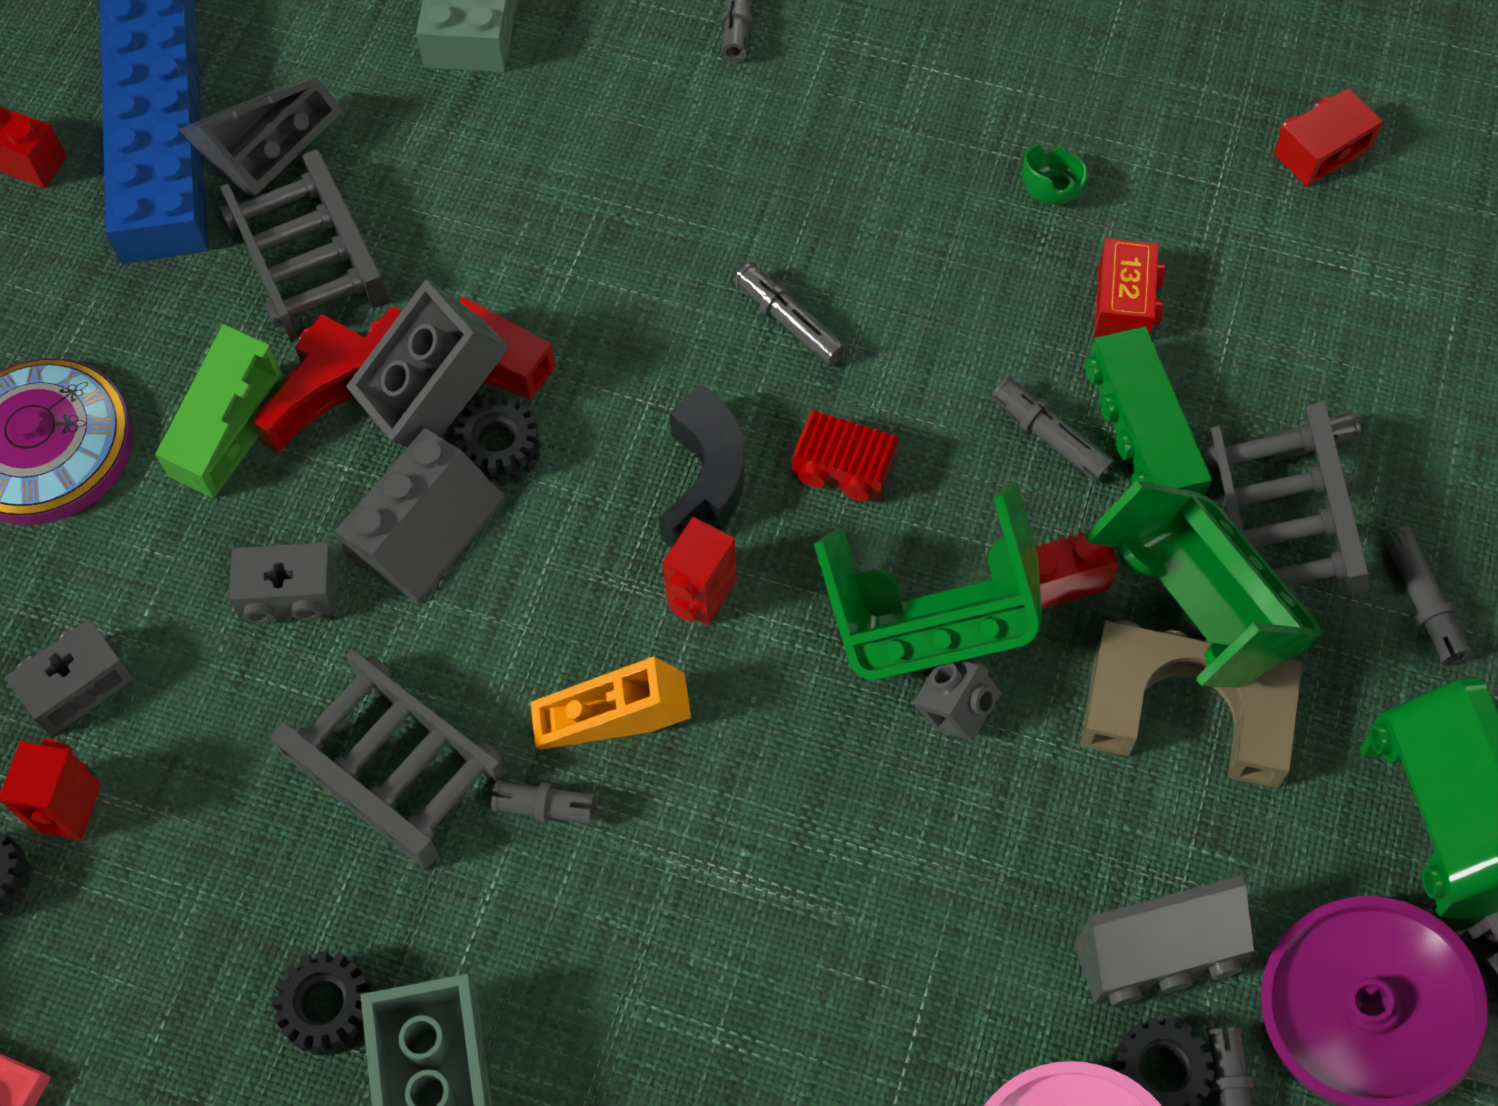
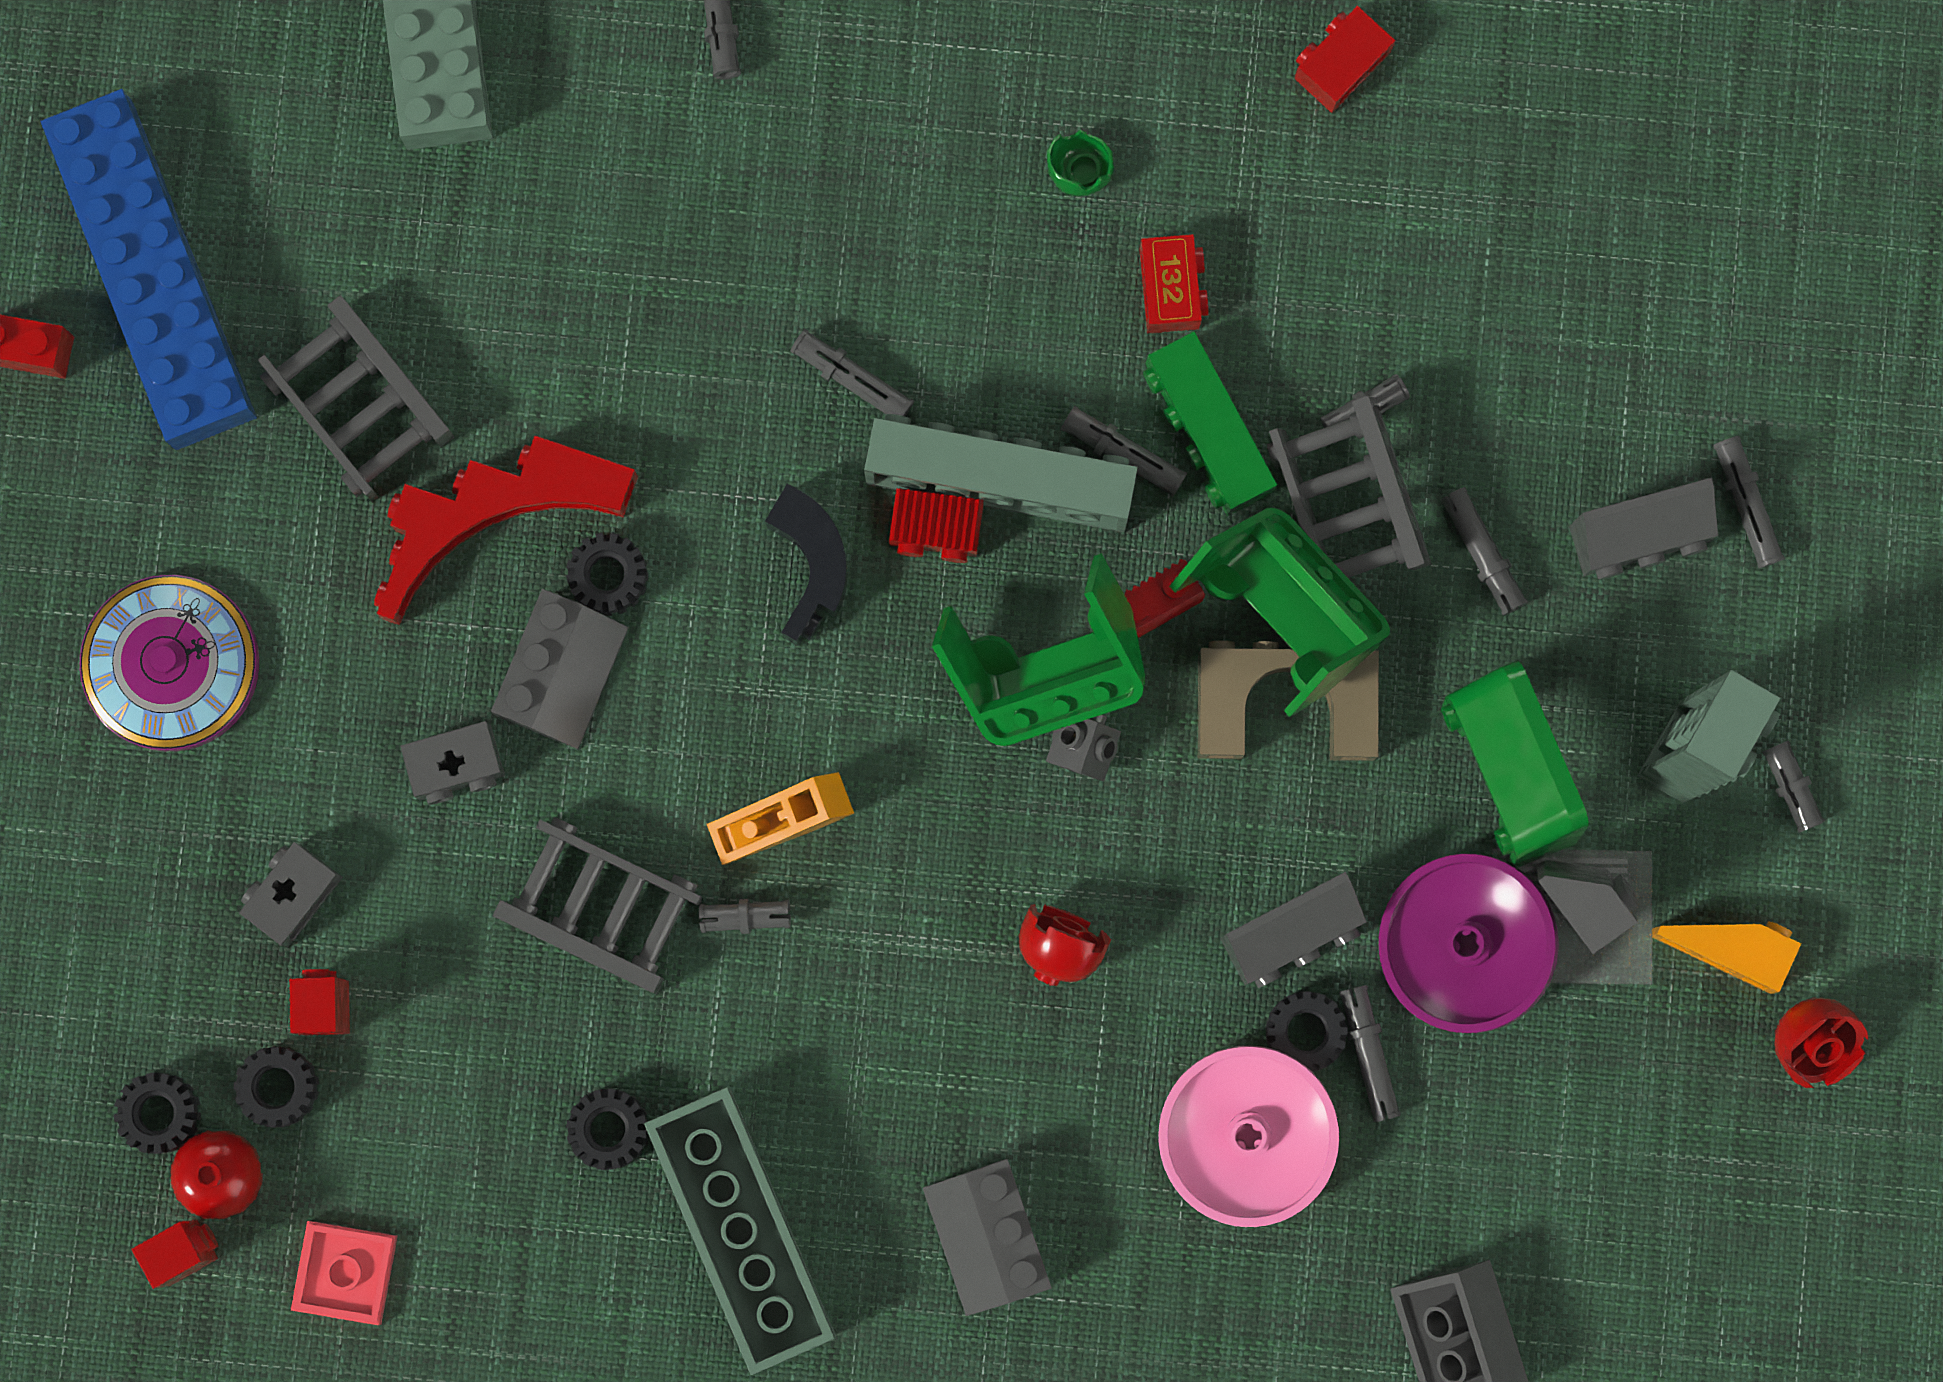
camera: 15 degrees left, 20 degrees up
bright green wedge [155,324,285,499] -> none
dark grey wedge [179,77,343,196] -> none
dark grey slope [346,279,509,447] -> none
red brick [662,517,737,626] -> none
none -> sand green brick [864,414,1138,533]
none -> red cylinder [1019,904,1111,986]

